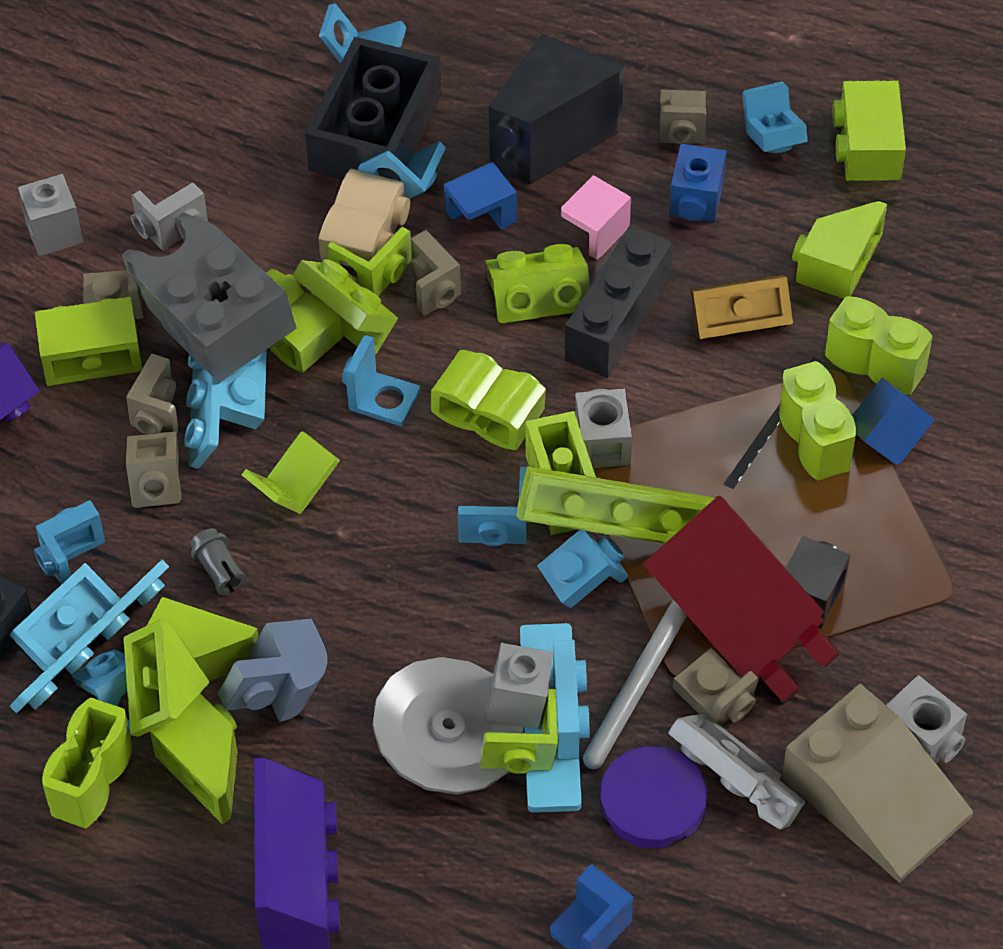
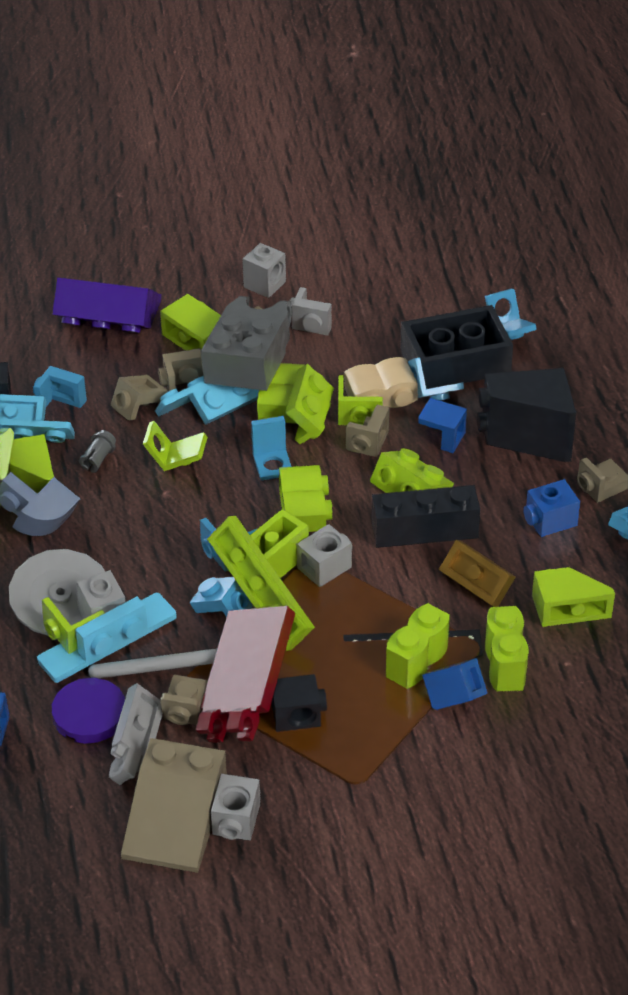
camera: 55 degrees right, 10 degrees down
bright pink panel [561,175,631,260] -> none

